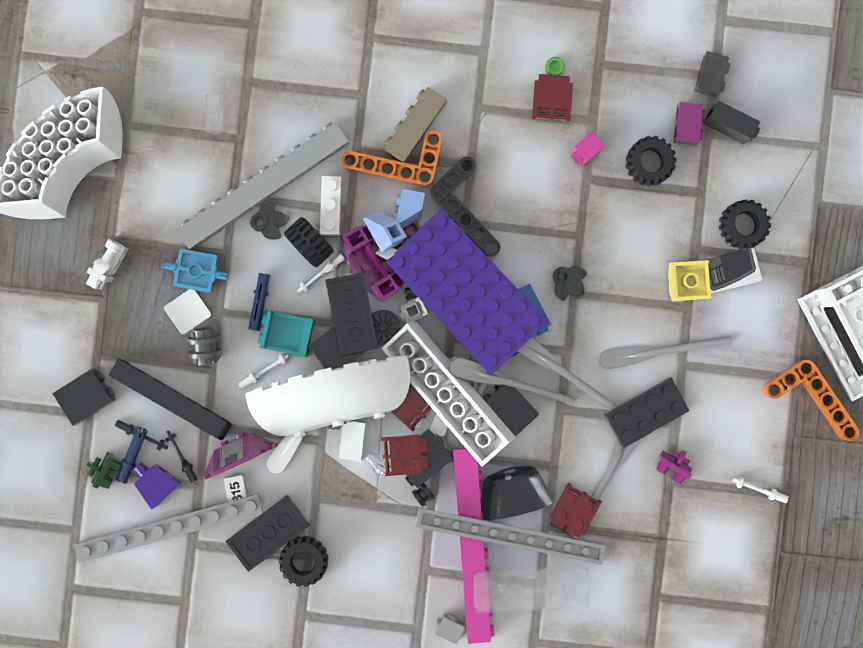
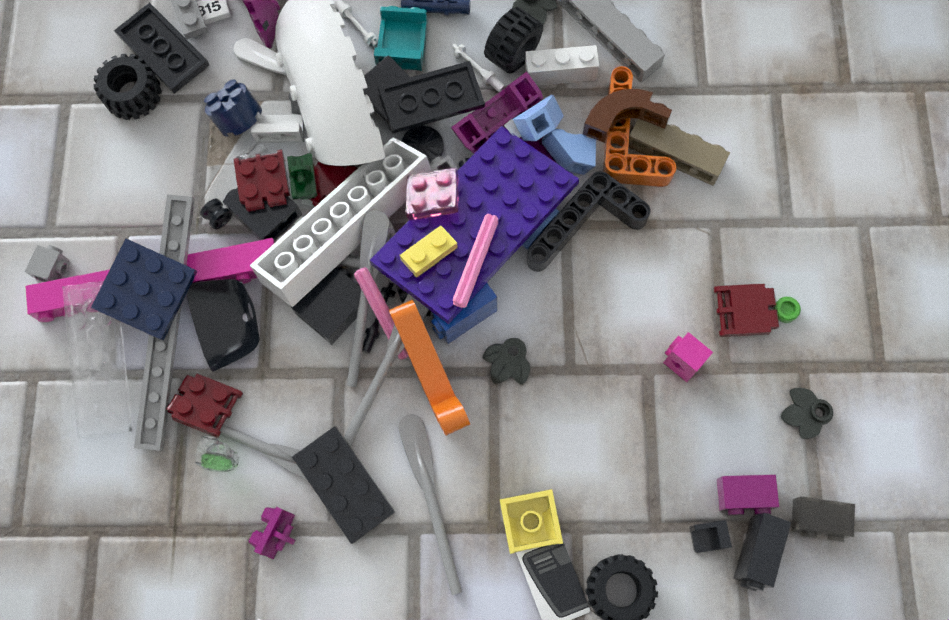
camera: 85 degrees right, 15 degrees down
black tyre [625,136,677,186] -> none
none -> dark blue plate [91,238,198,341]
none -> clear rock [195,436,239,472]
none -> dark blue brick [204,79,262,137]
none -> dark green hips [287,153,318,200]
none -> bright pink axle [354,267,409,359]
none -> black piece [362,282,396,354]
none -> orange beam [389,300,471,436]
none -> light yellow plate [400,226,458,277]
none -> clear pink plate [406,167,458,220]
none -> bright pink axle [453,214,498,308]
none -> reddish brown arch [583,89,672,143]
none -> black panel [689,520,732,553]
none -> pearl dark grey plate [780,388,833,439]

